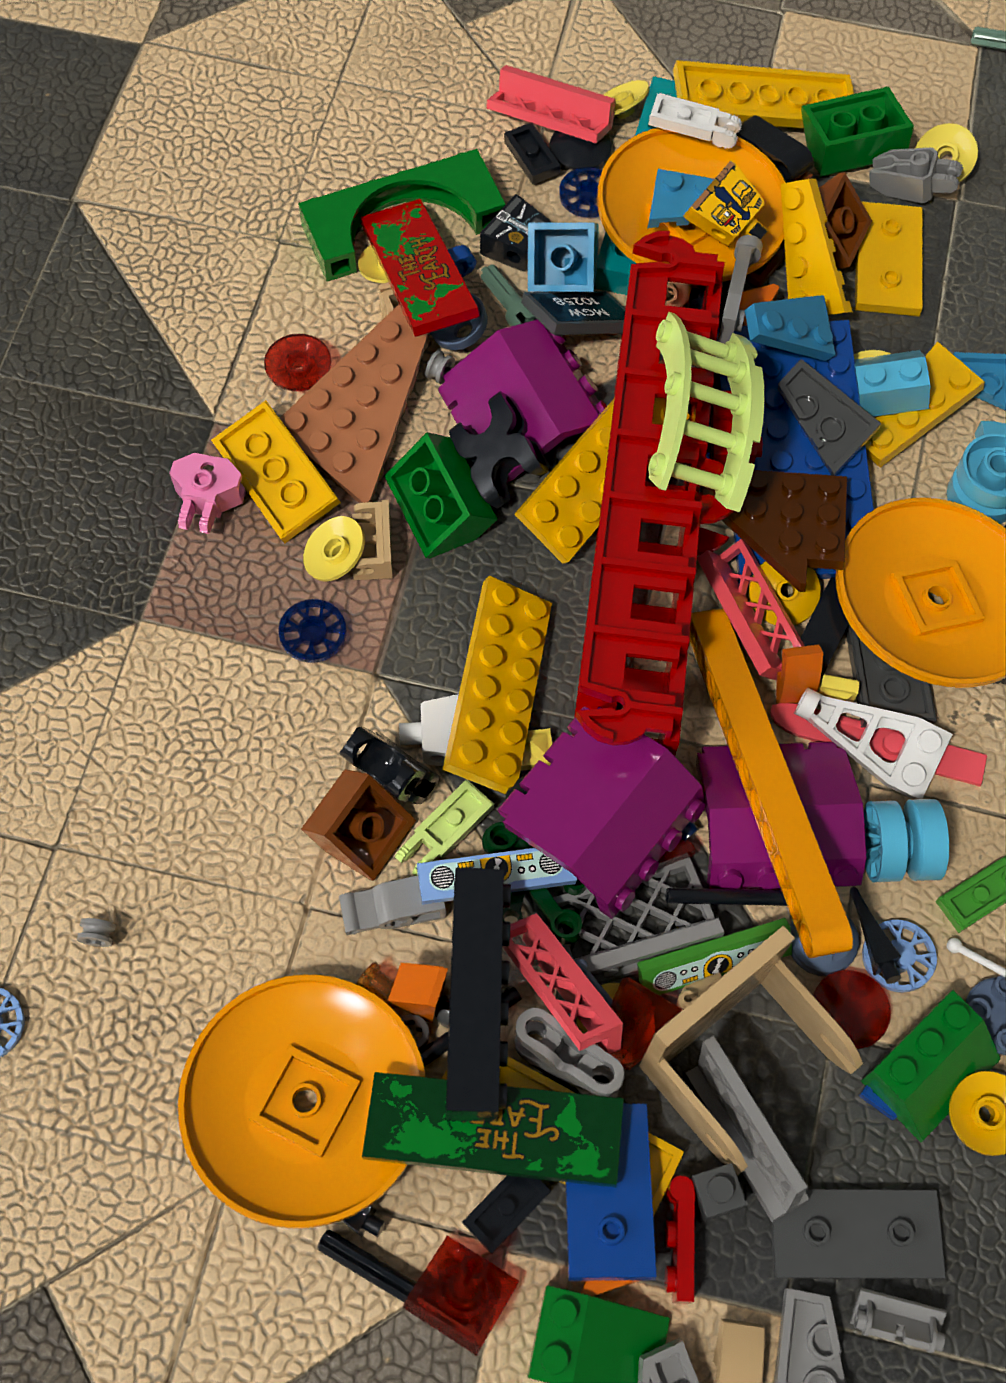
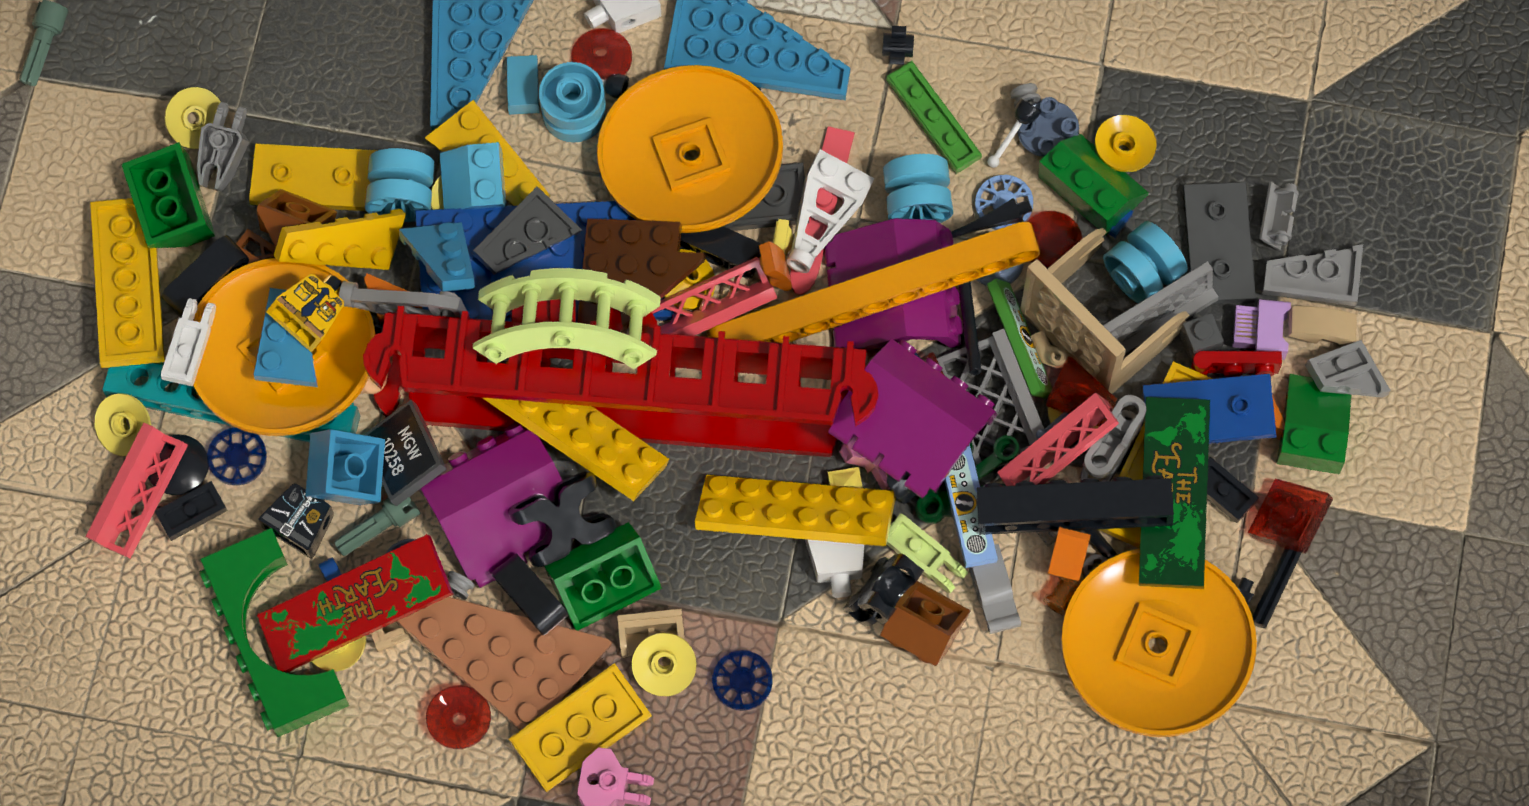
camera: 90 degrees left, 5 degrees up
none -> medium azure wheel [365,148,434,222]
none -> black beam [491,553,569,636]
none -> medium azure wheel [1103,221,1188,304]
none -> lavender piece [1232,299,1291,360]

